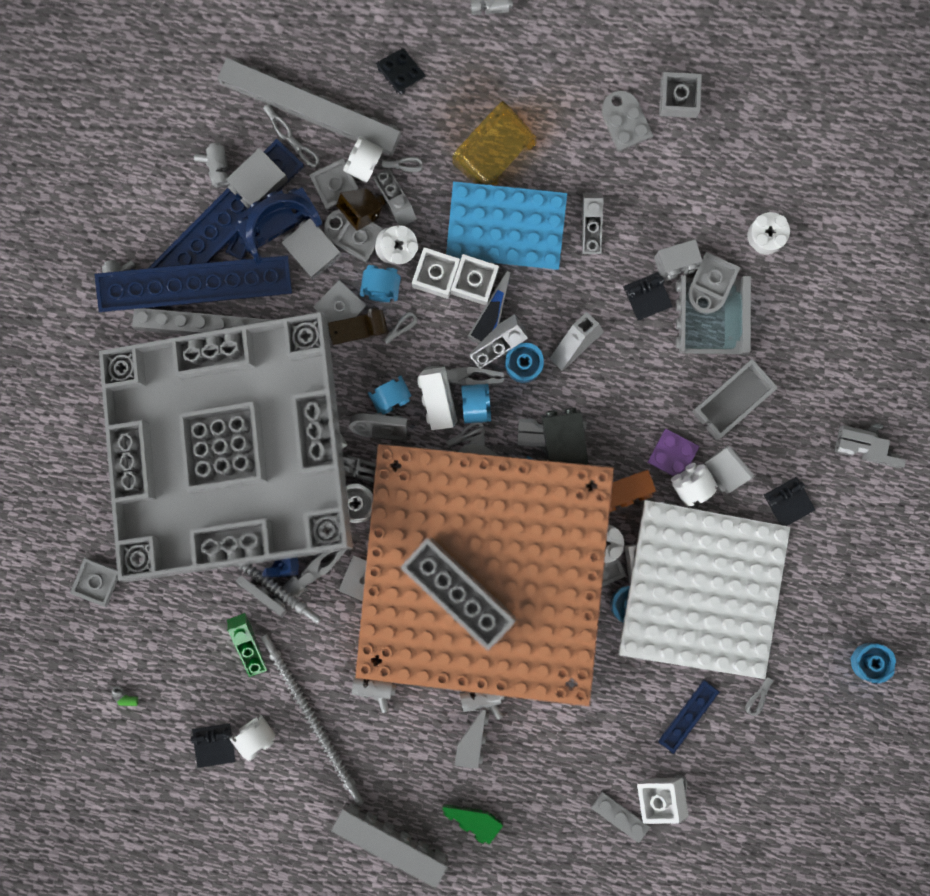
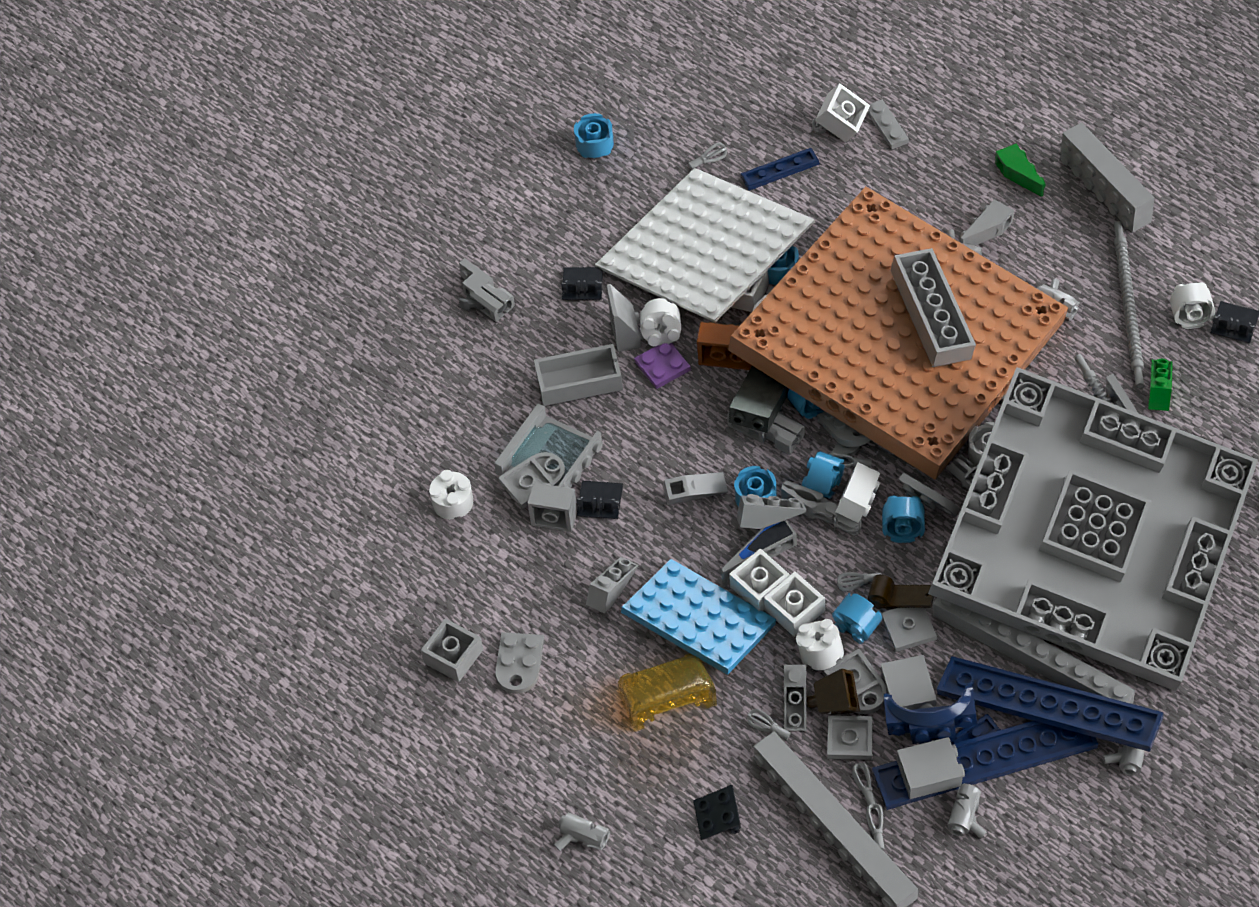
camera: 145 degrees left, 30 degrees down
white brick [343,136,383,182] -> none

